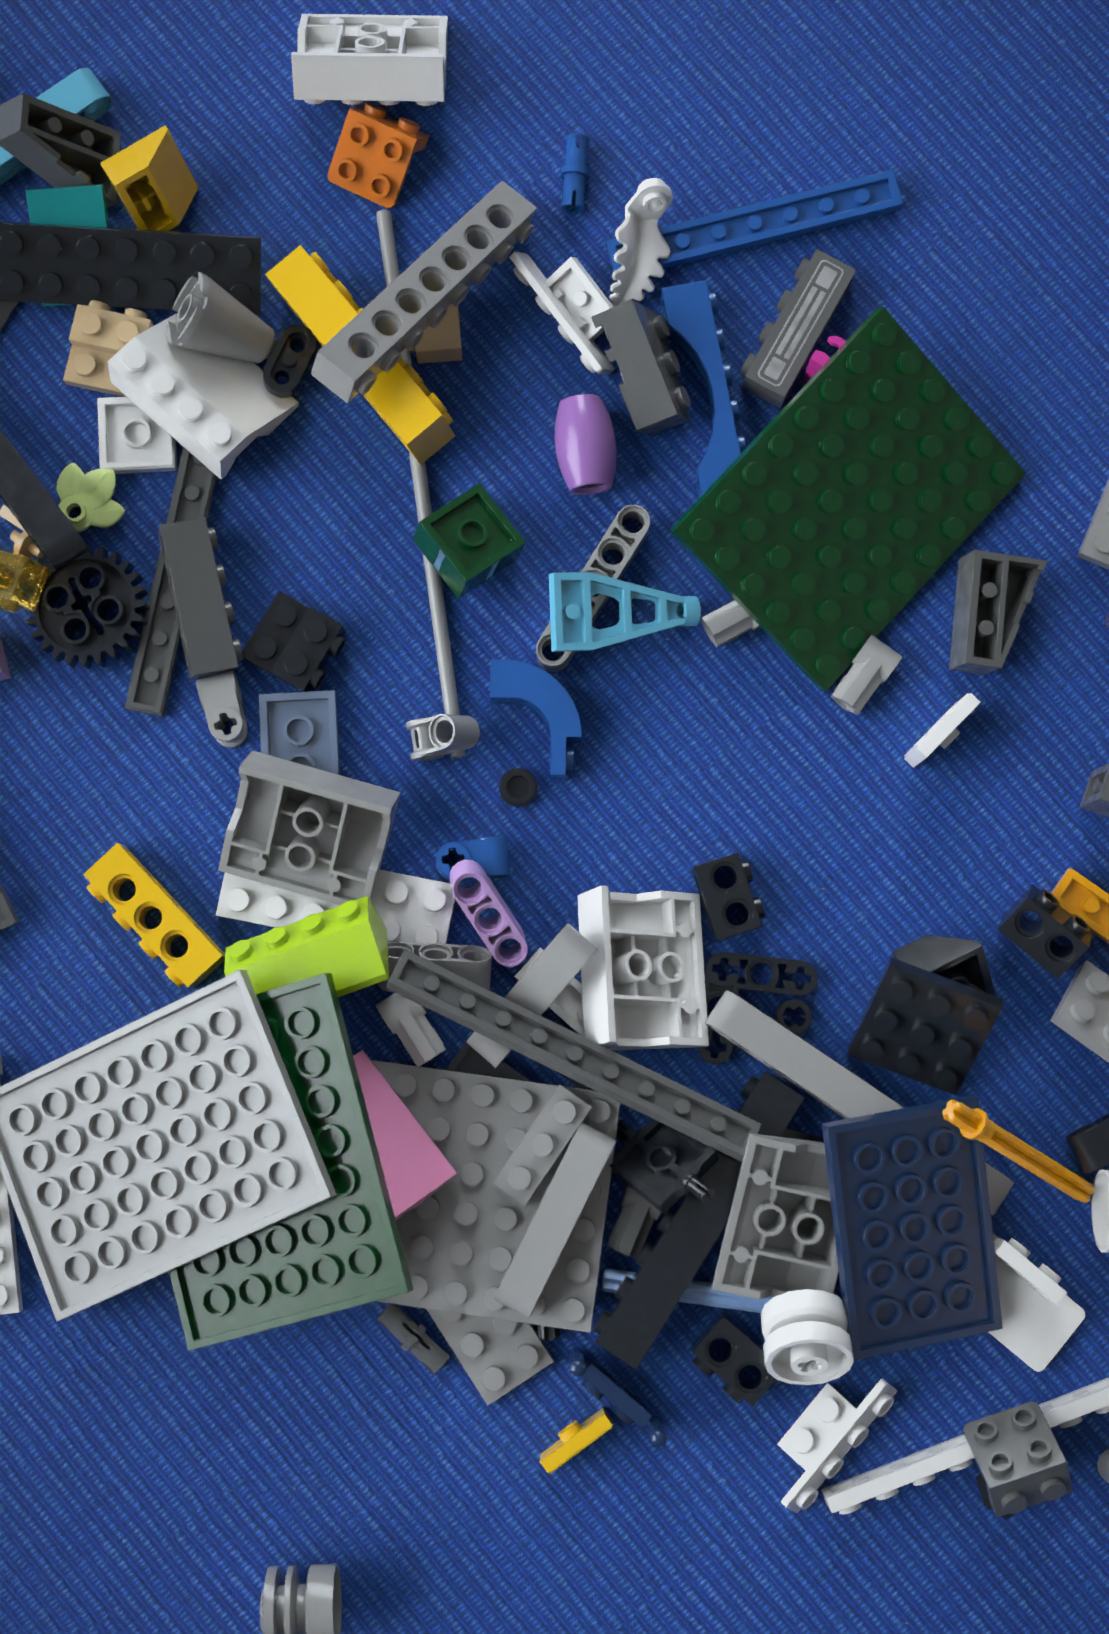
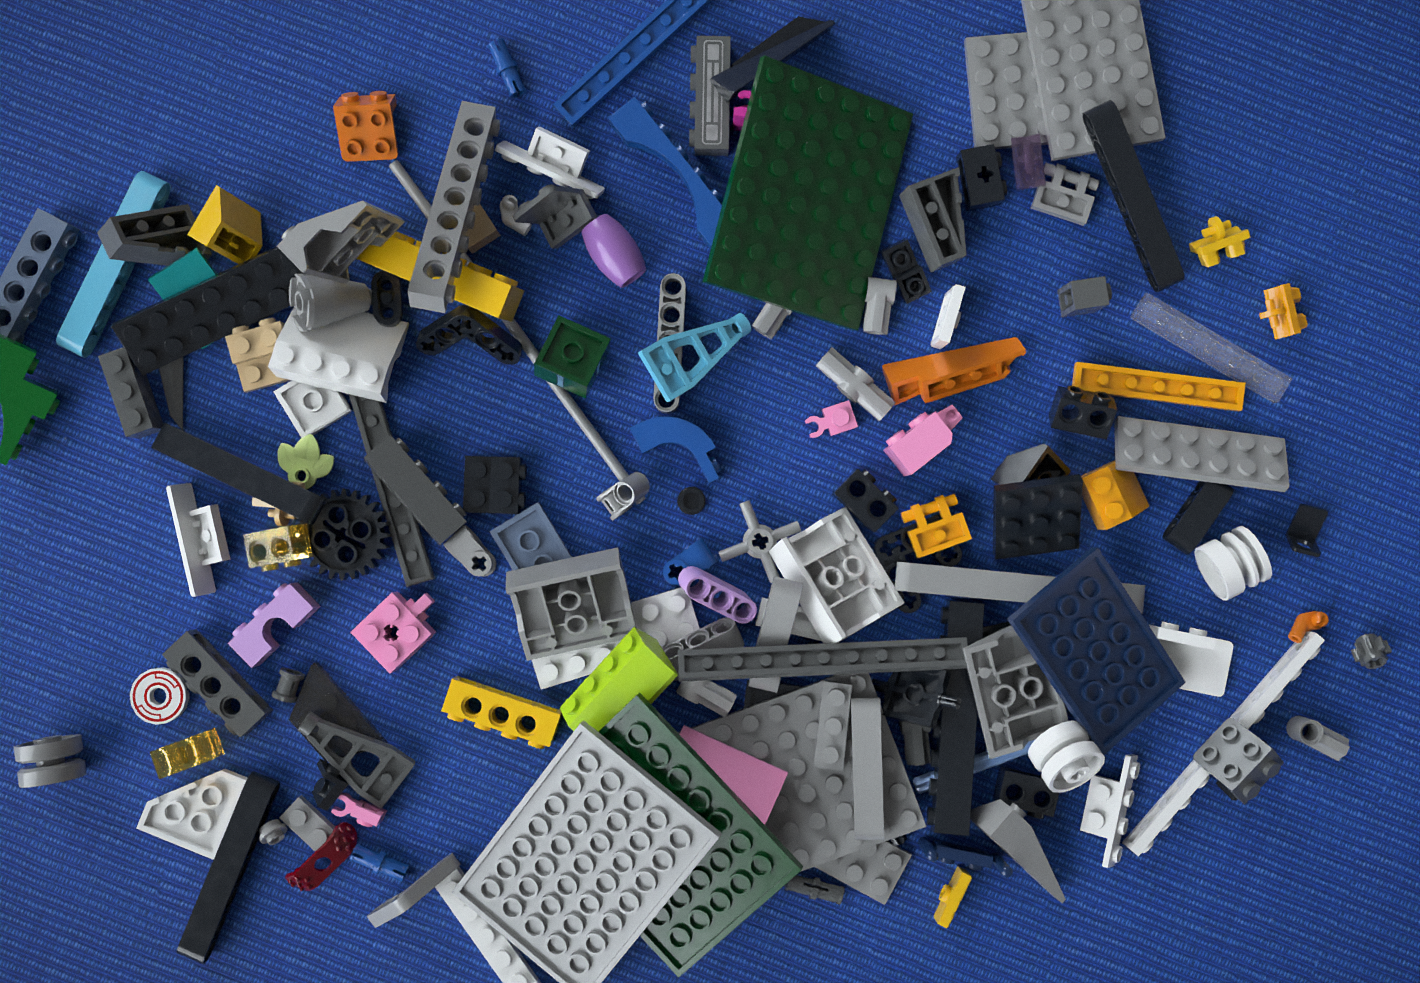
camera: 30 degrees left, 5 degrees up
white piece [291,14,448,106] -> none
dark grey wedge [591,299,691,436] -> none
white plant [609,178,673,307] -> none
light orange axle [942,1099,1095,1203] -> none
none -> light grey piece [277,201,405,284]
none -> bright pink hinge [351,591,436,673]
none -> black beam [416,305,523,365]
none -> white arm [500,195,532,236]
none -> dark grey bracket [512,184,597,249]
none -> black wedge [710,16,835,103]
none -> light grey bar [718,500,801,583]
none -> bright pink plate [805,400,858,438]
none -> light grey piece [816,347,895,421]
none -> black slope [880,238,932,304]
none -> orange wedge [882,337,1026,405]
none -> bright pink hinge [883,405,963,476]
none -> light orange plate [901,494,972,558]
none -> black brick [956,144,1007,212]
none -> light grey wedge [970,799,1066,903]
none -> light orange slope [1081,460,1149,530]

